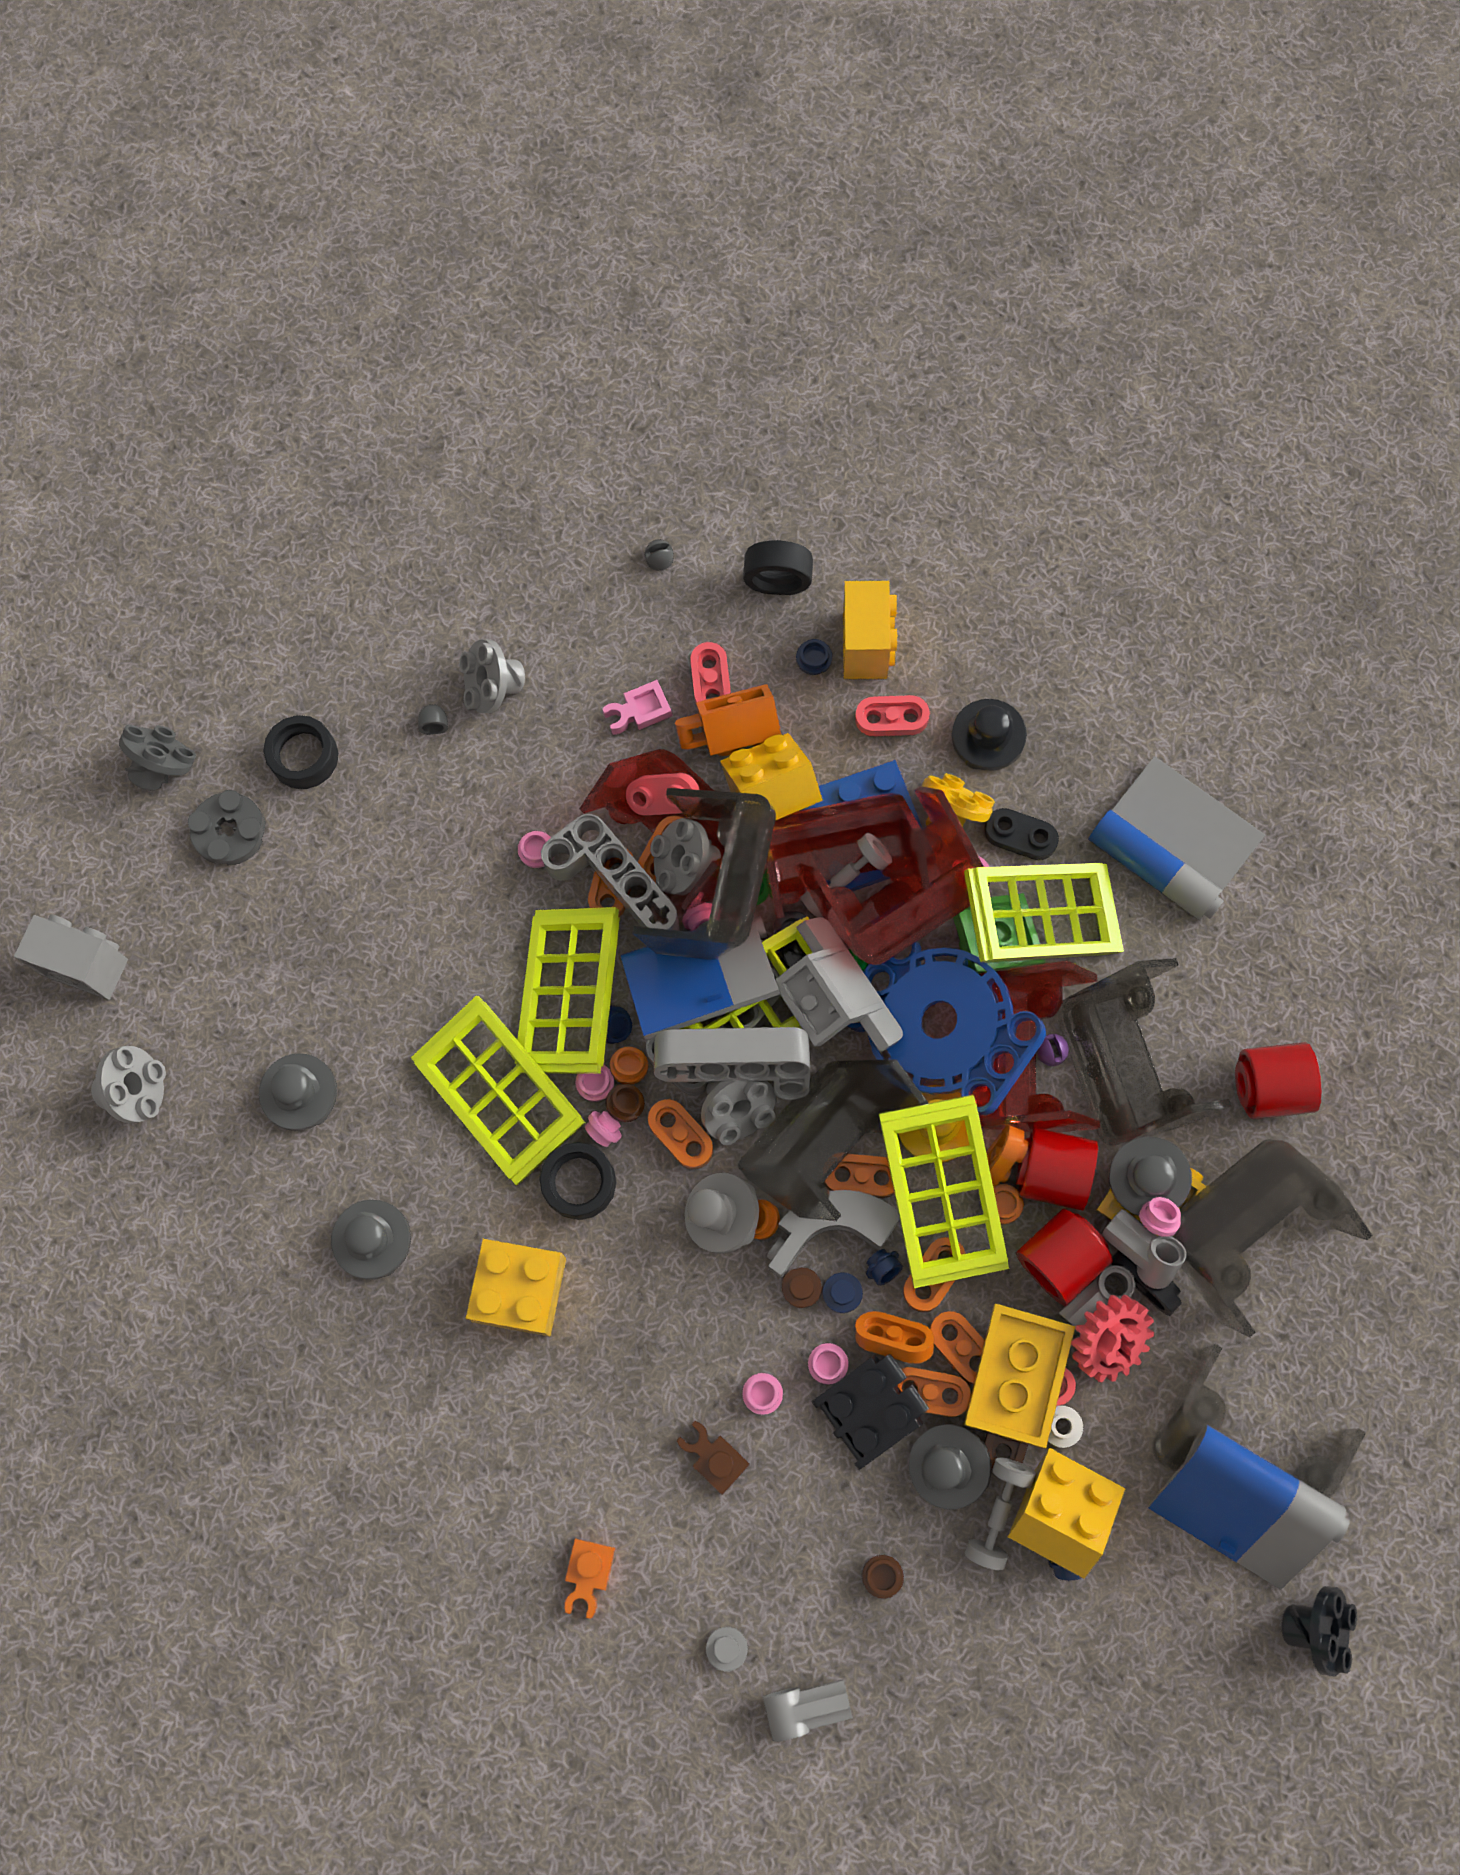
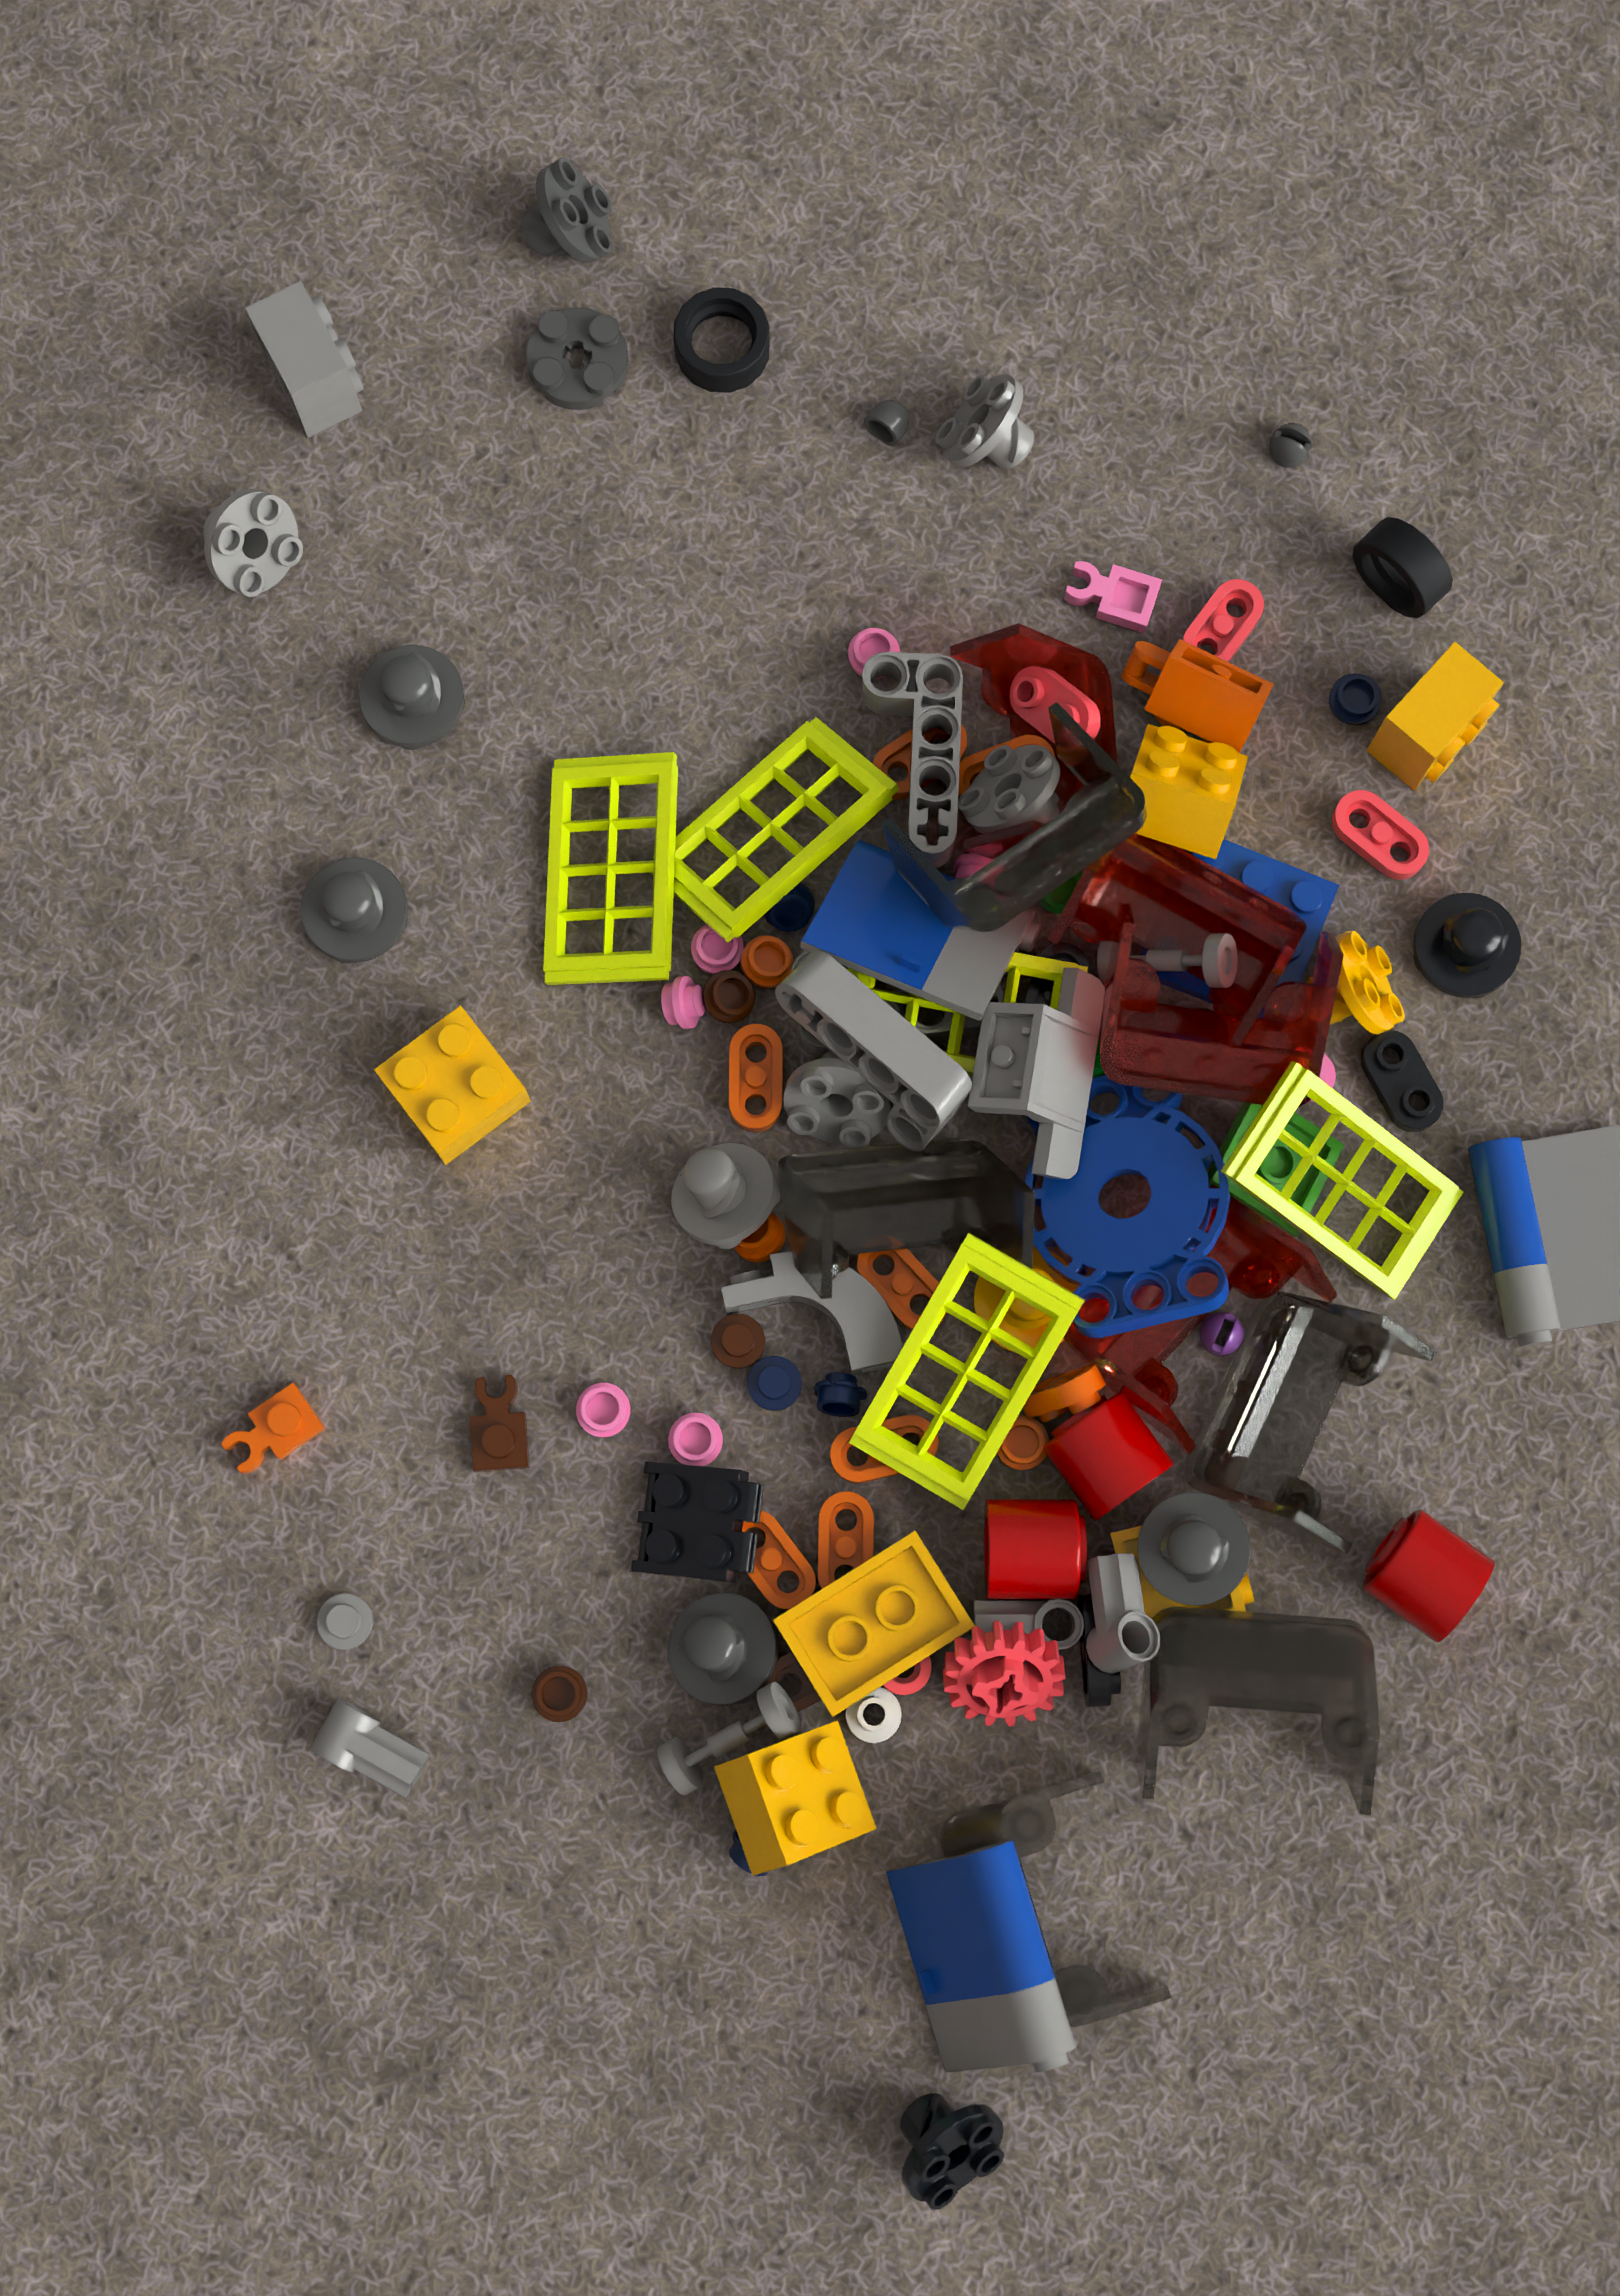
camera: 35 degrees right, 5 degrees up
black tyre [539,1142,617,1220] -> none
orange plate [855,1311,934,1364] -> none
bright pink plate [1139,1197,1181,1237] -> none

